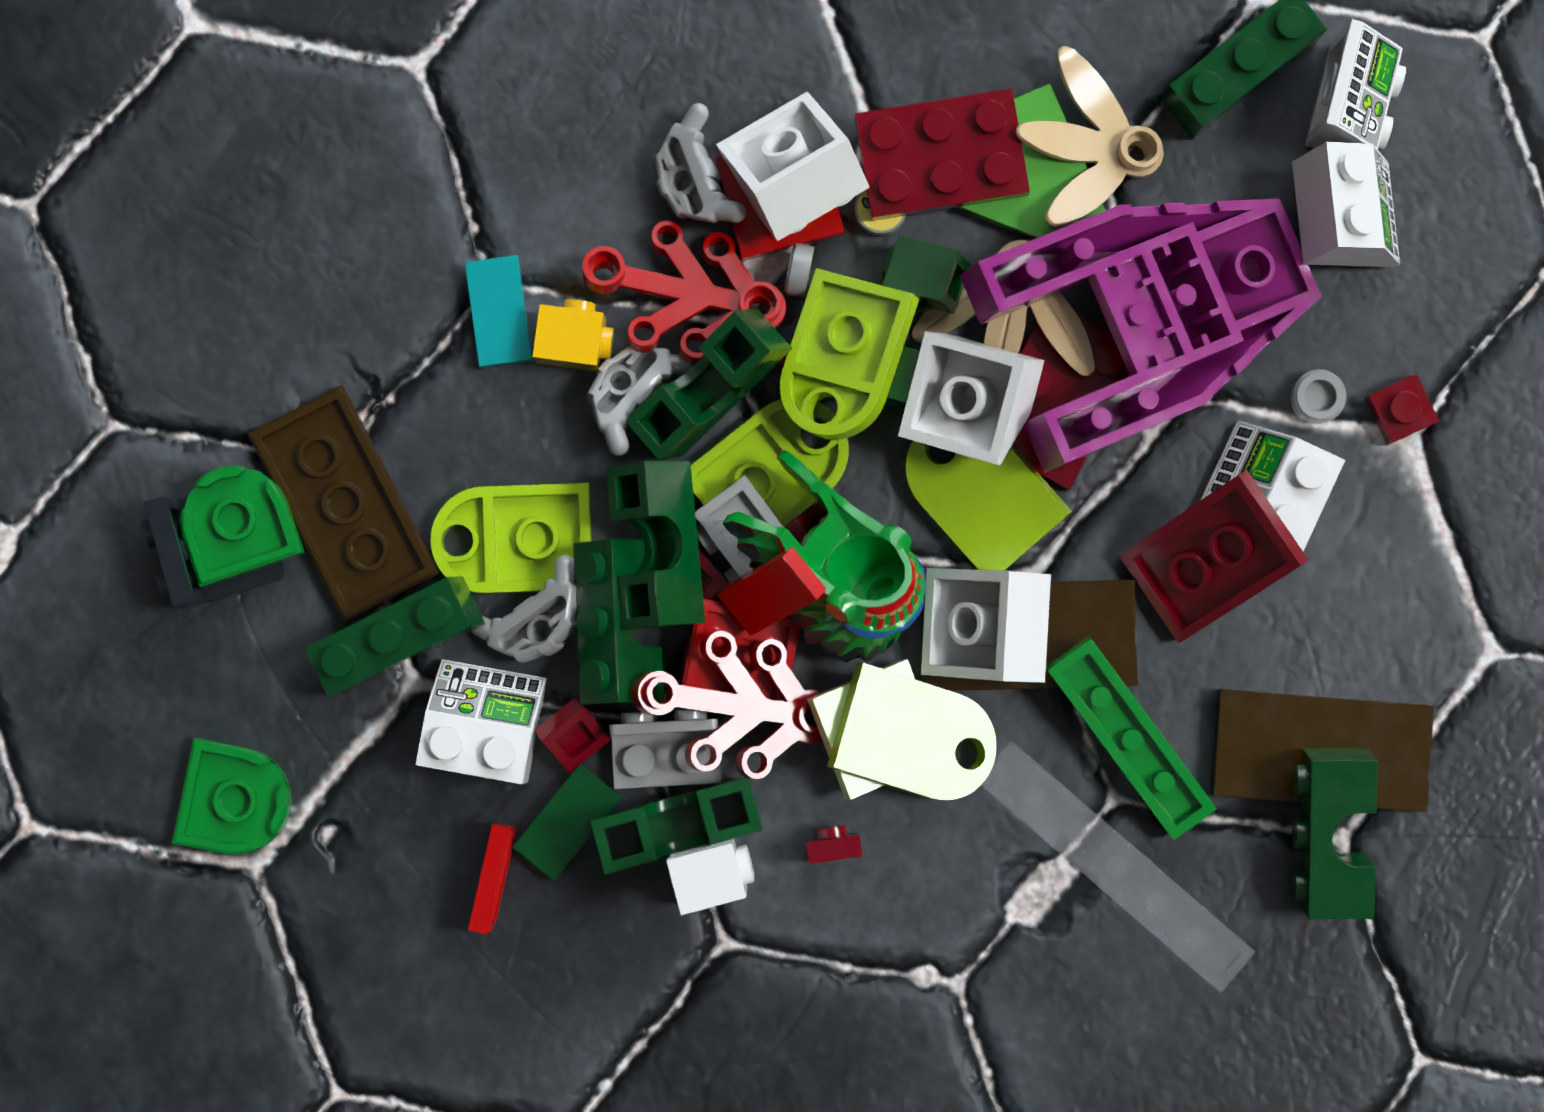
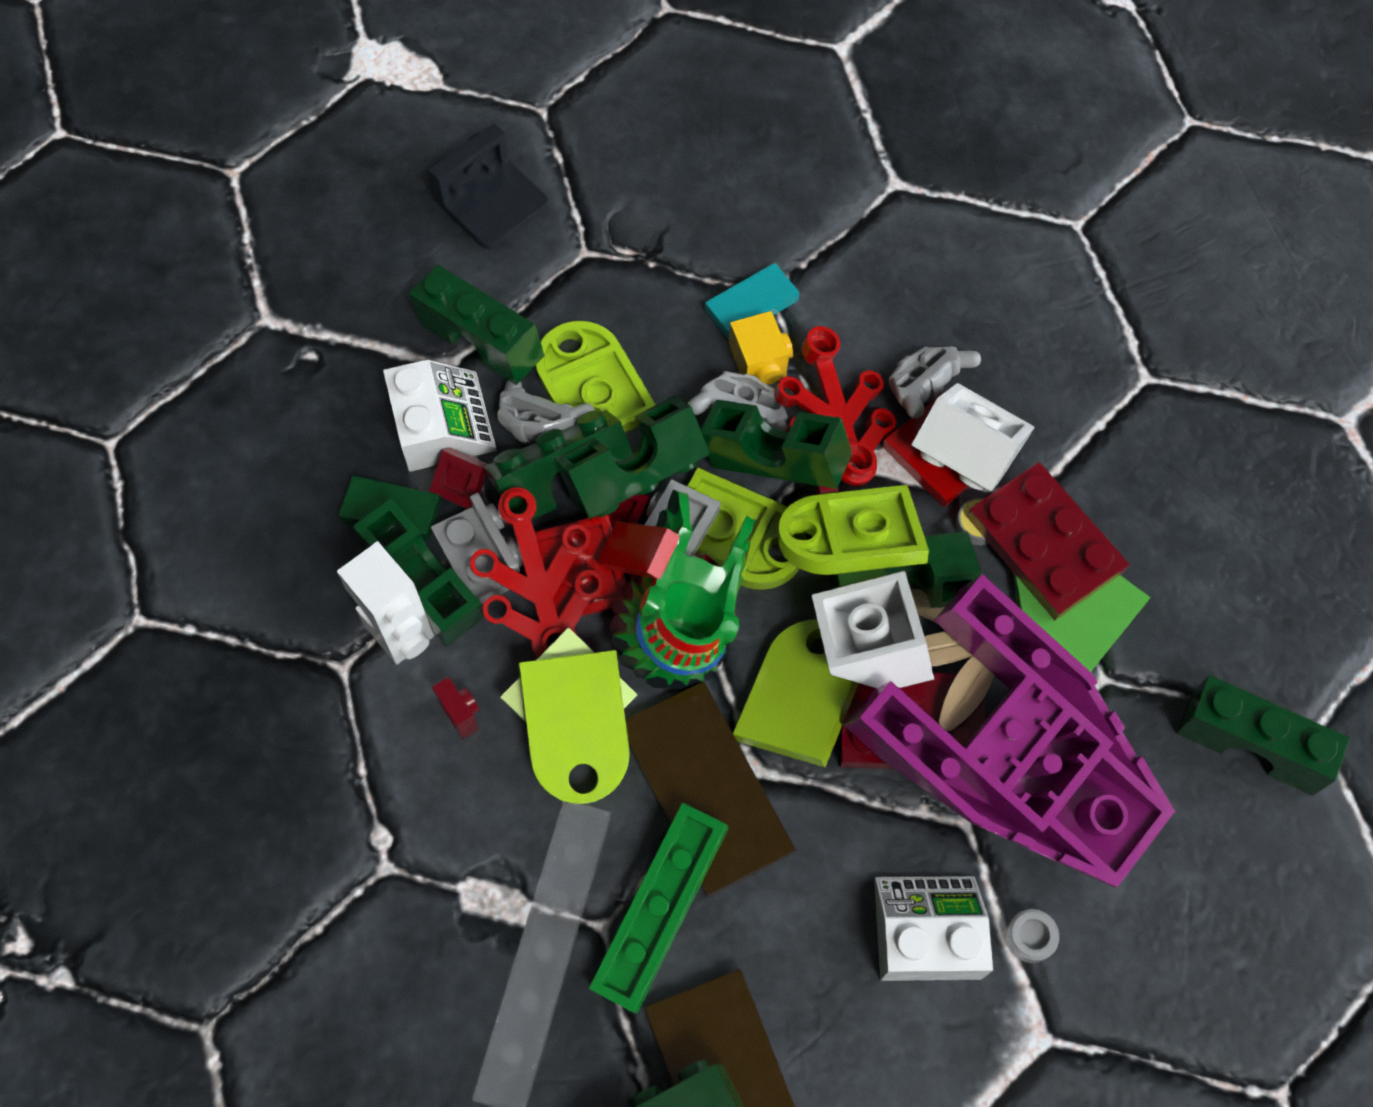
camera: 65 degrees right, 20 degrees down
green tile [172,738,292,855] -> none
green tile [180,466,305,588] -> none
dark brown tile [248,385,441,622] -> none
red tile [468,822,517,934] -> none
light grey tile [784,243,815,299] -> none
white slope [921,568,1051,682] -> none
tan plant [1016,46,1164,227] -> none
dark red plate [1119,469,1309,644] -> none
white slope [1292,142,1400,267] -> none
white slope [1305,19,1406,150] -> none
dark red plate [1365,373,1439,445] -> none

